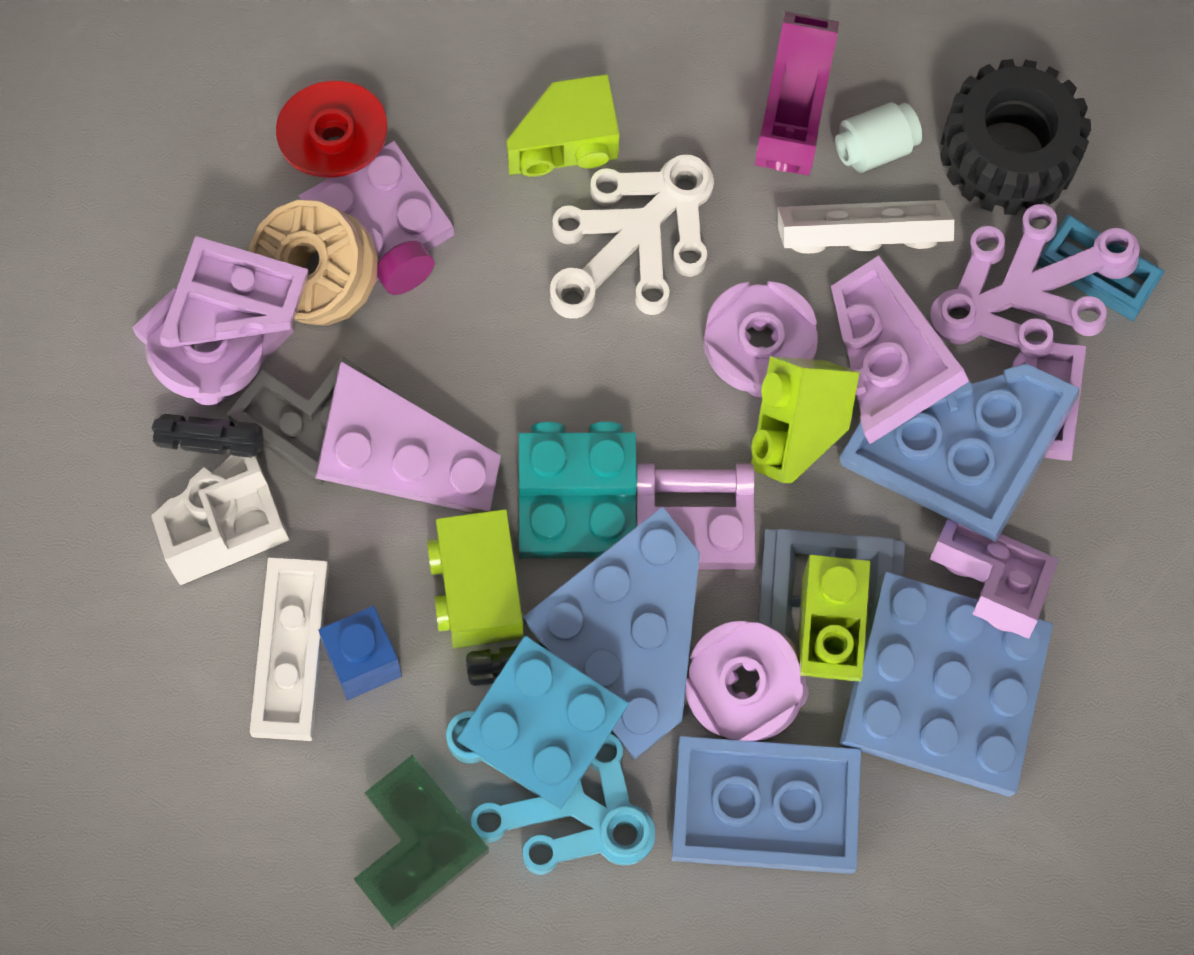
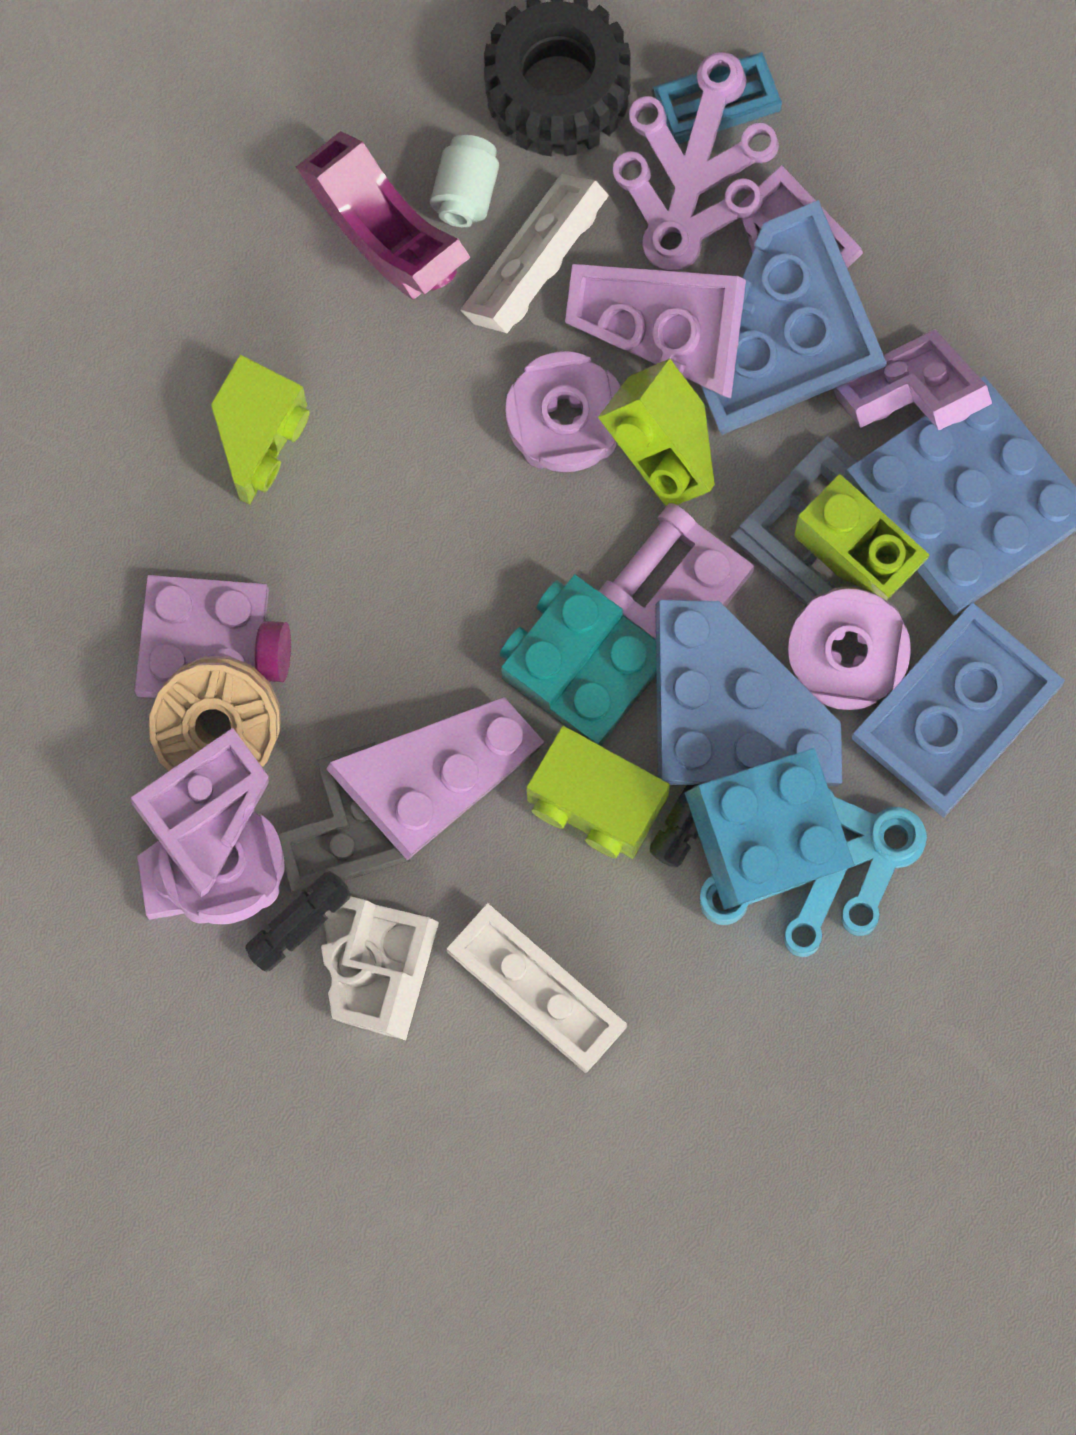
camera: 45 degrees left, 5 degrees up
red dish [276,81,388,178] -> none
blue brick [318,606,402,701] -> none
clear green plate [354,754,489,930] -> none
white plant [550,154,714,318] -> none

